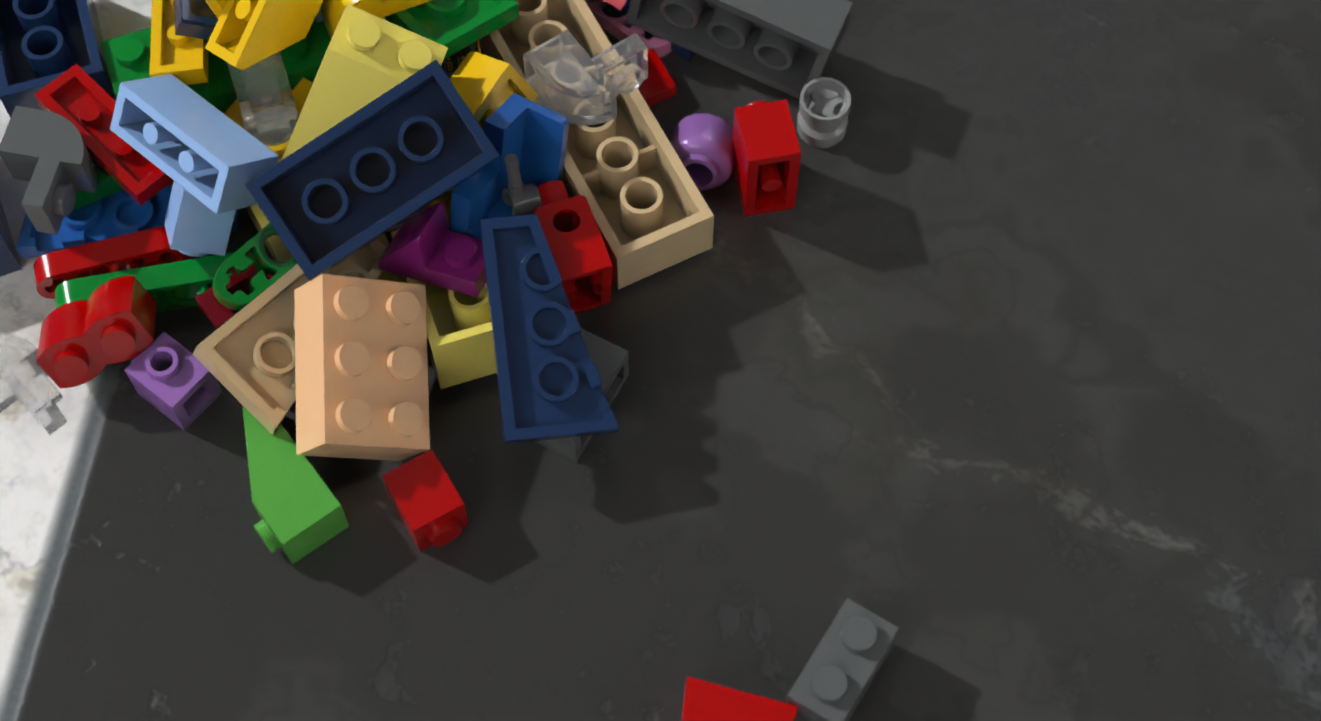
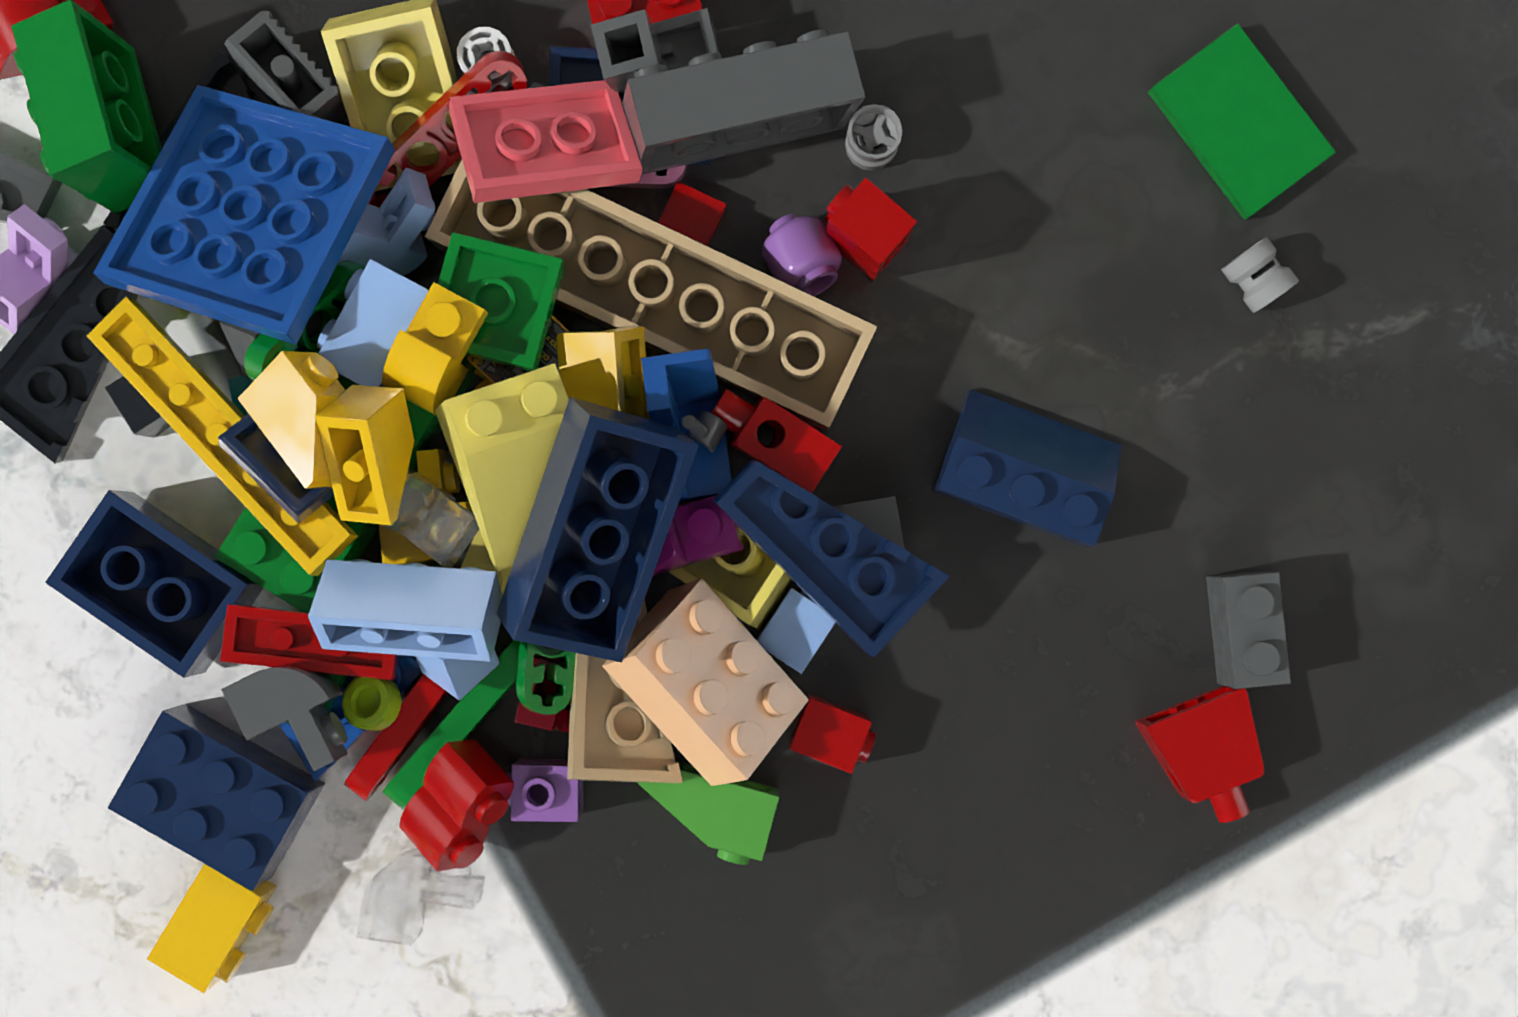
camera: 35 degrees left, 25 degrees up
clear brick [523,29,648,125] -> none
none -> lime tile [342,677,401,731]
none -> light blue brick [756,587,835,674]
none -> dark blue slope [932,389,1122,547]
none -> green tile [1147,23,1336,220]
none -> light grey wheel [1221,237,1299,313]

